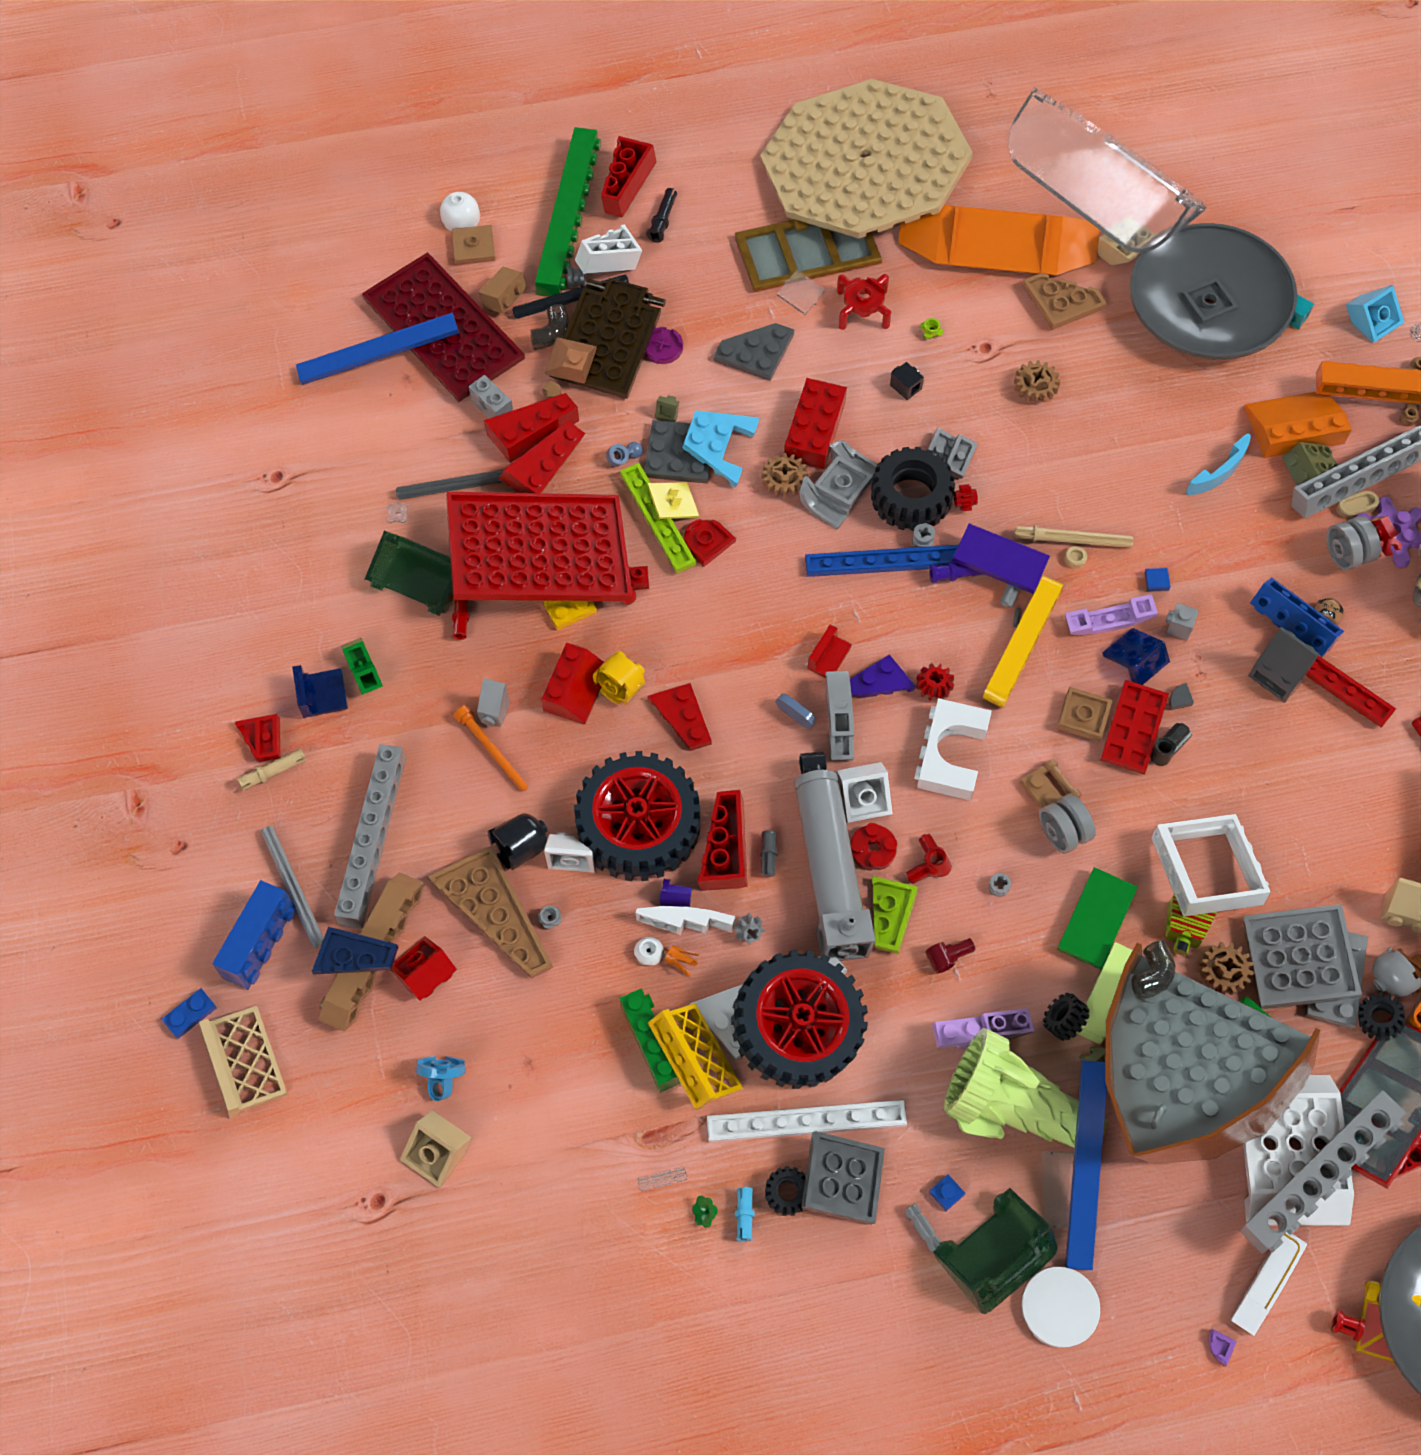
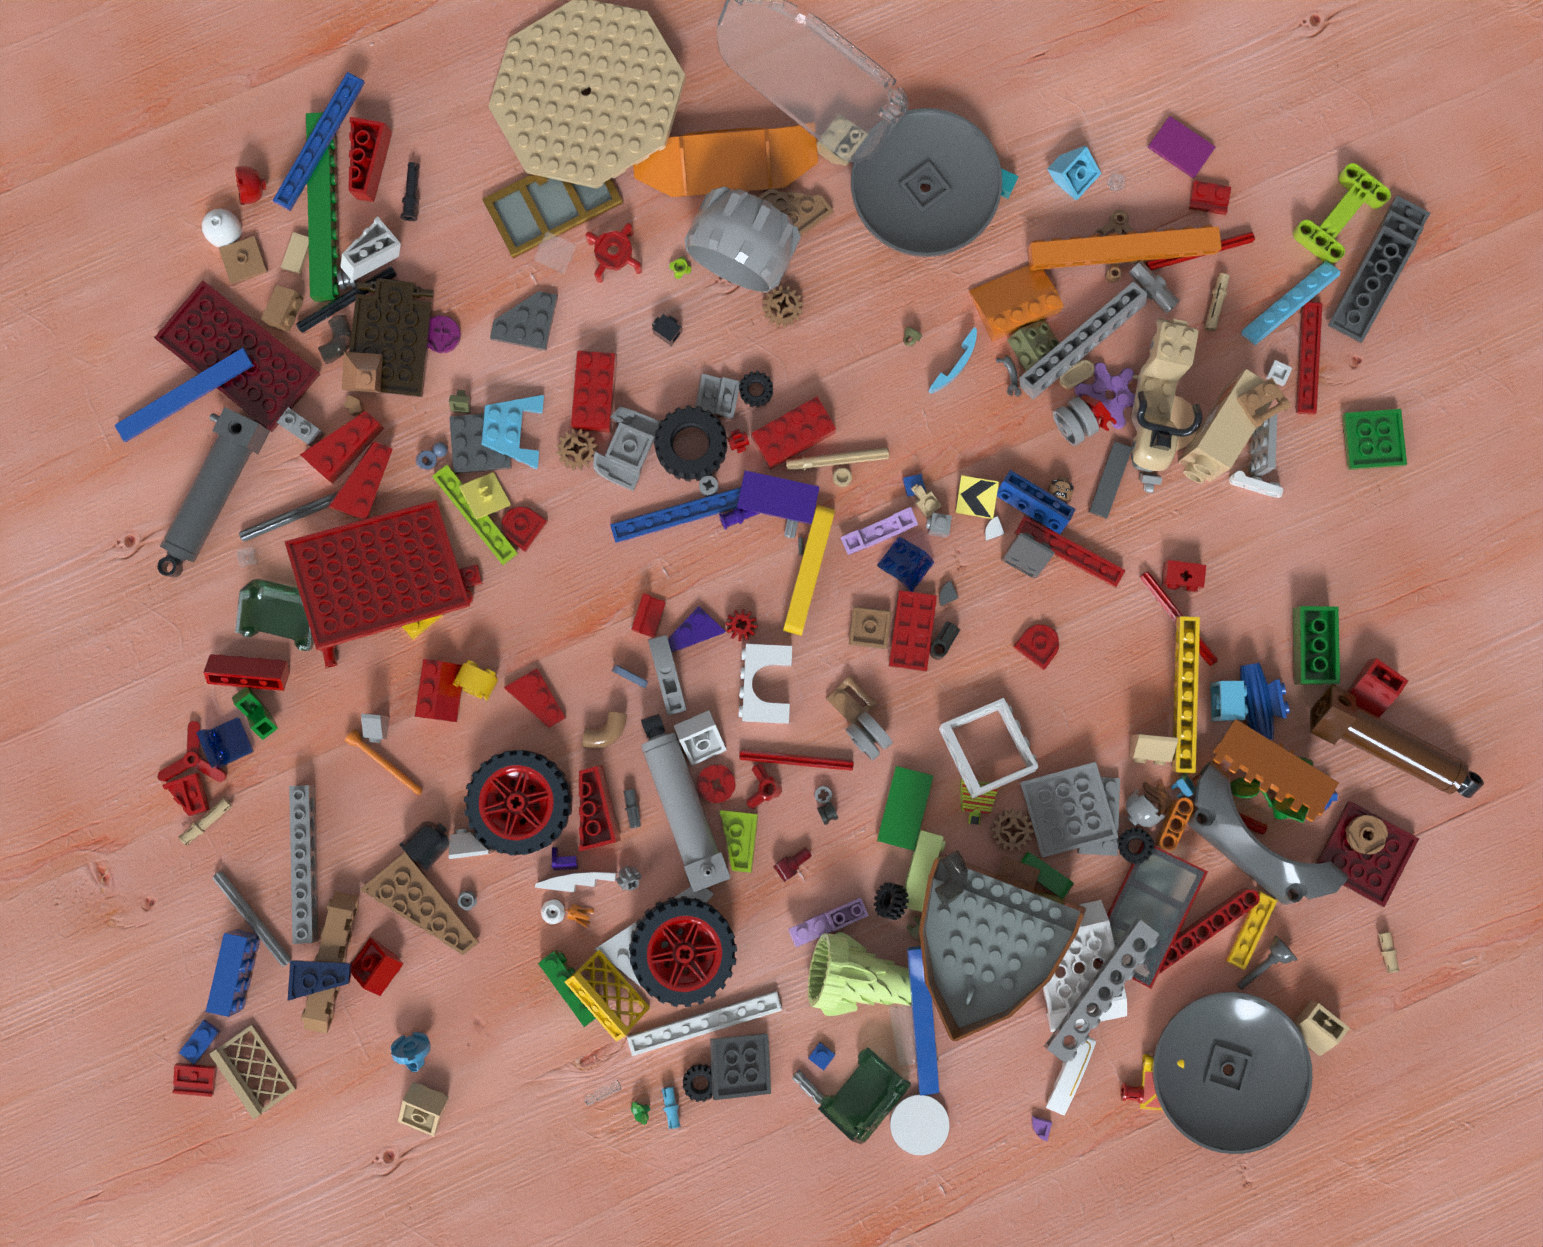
camera: 15 degrees left, 20 degrees up
none -> dark grey piece [157,407,270,578]
none -> red piece [157,721,227,782]
none -> red plate [172,1063,216,1097]
none -> red brick [203,654,290,691]
none -> red cylinder [235,166,266,205]
none -> blue tile [272,72,365,211]
none -> tan tile [281,232,309,275]
none -> medium nougat cylinder [583,711,627,748]
none -> light grey wheel [685,186,801,293]
none -> black tyre [739,371,773,408]
none -> red axle [739,750,854,771]
none -> red brick [751,396,836,470]
none -> pearl dark grey wheel [817,801,839,825]
none -> olive tile [903,326,923,346]
none -> tan plate [911,484,942,518]
none -> piece [956,475,999,519]
none -> white tile [985,516,1004,541]
none -> dark grey piece [996,355,1022,397]
none -> red tile [1013,624,1059,670]
none -> dark grey tile [1088,441,1132,519]

